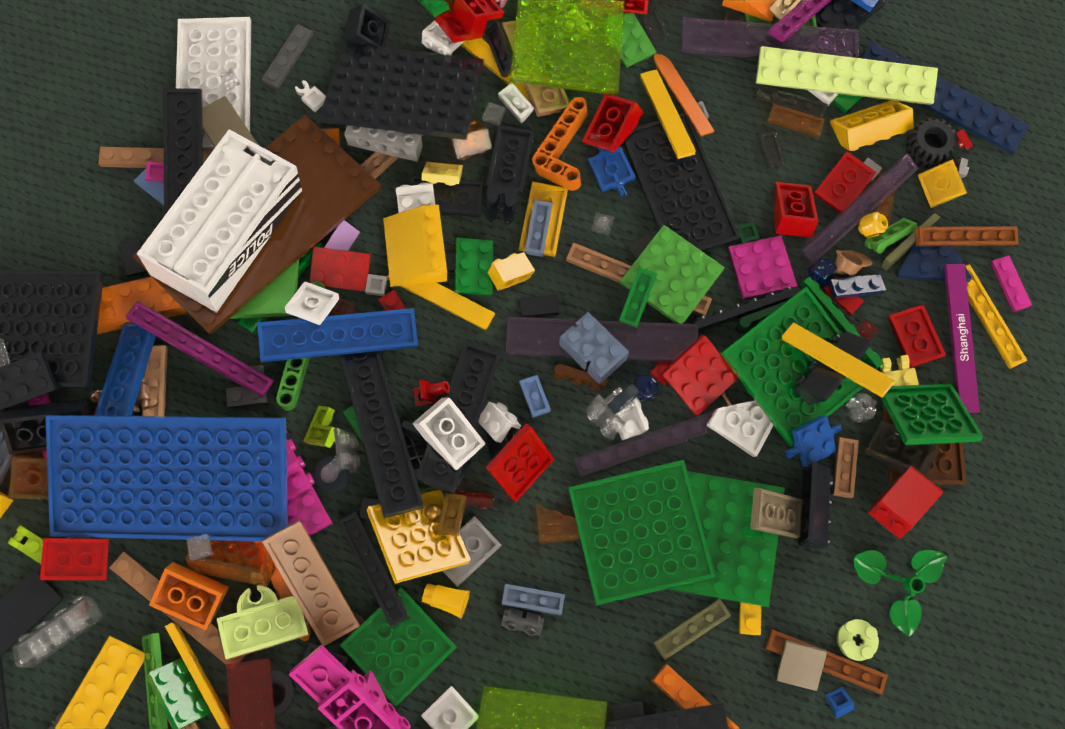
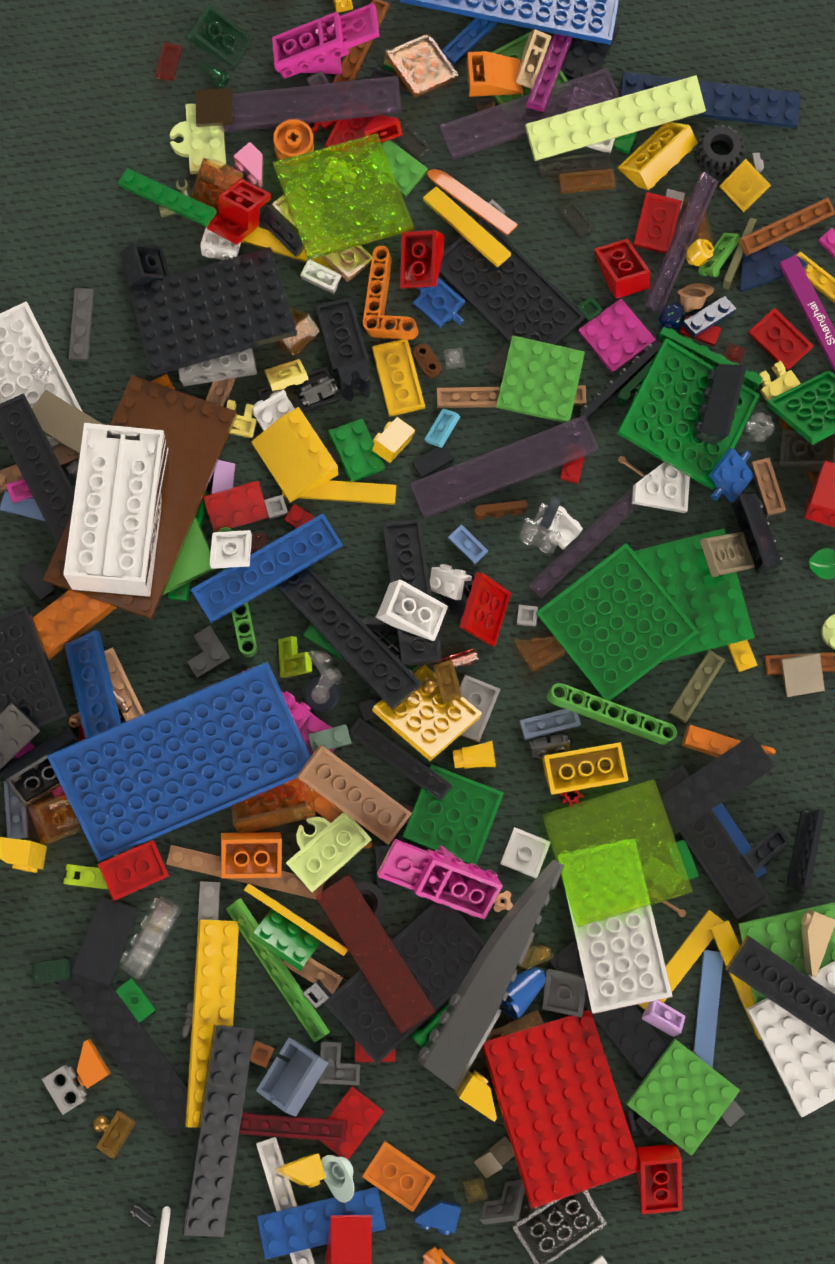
camera: 25 degrees left, 5 degrees up
magenta tile [126,301,274,398] -> none
clear plate [187,534,213,561] -> none
white plate [295,80,326,112] -> none
red bracket [414,379,450,407] -> none
clear plate [483,102,506,126] -> none
sand blue plate [525,200,553,257] -> none
sand blue piece [559,312,629,385] -> none
green plate [619,267,657,328] -> none
clear blue head [633,375,658,402] -> none
red plate [660,335,738,416] -> none
yellow tile [782,322,894,398] -> none
red plate [956,129,974,150] -> none
none -> green plate [115,978,156,1023]
none -> light grey plate [198,882,221,920]
none -> light yellow plate [226,400,257,439]
none -> dark grey hinge [297,376,338,406]
none -> sand green plate [308,724,352,753]
none -> reddish brown plate [413,344,441,379]
none -> medium azure plate [425,408,460,448]
none -> light grey plate [517,605,538,627]
none -> yellow slope [542,742,629,795]
none -> bright green beam [547,683,677,745]
none -> red gear [558,790,584,808]

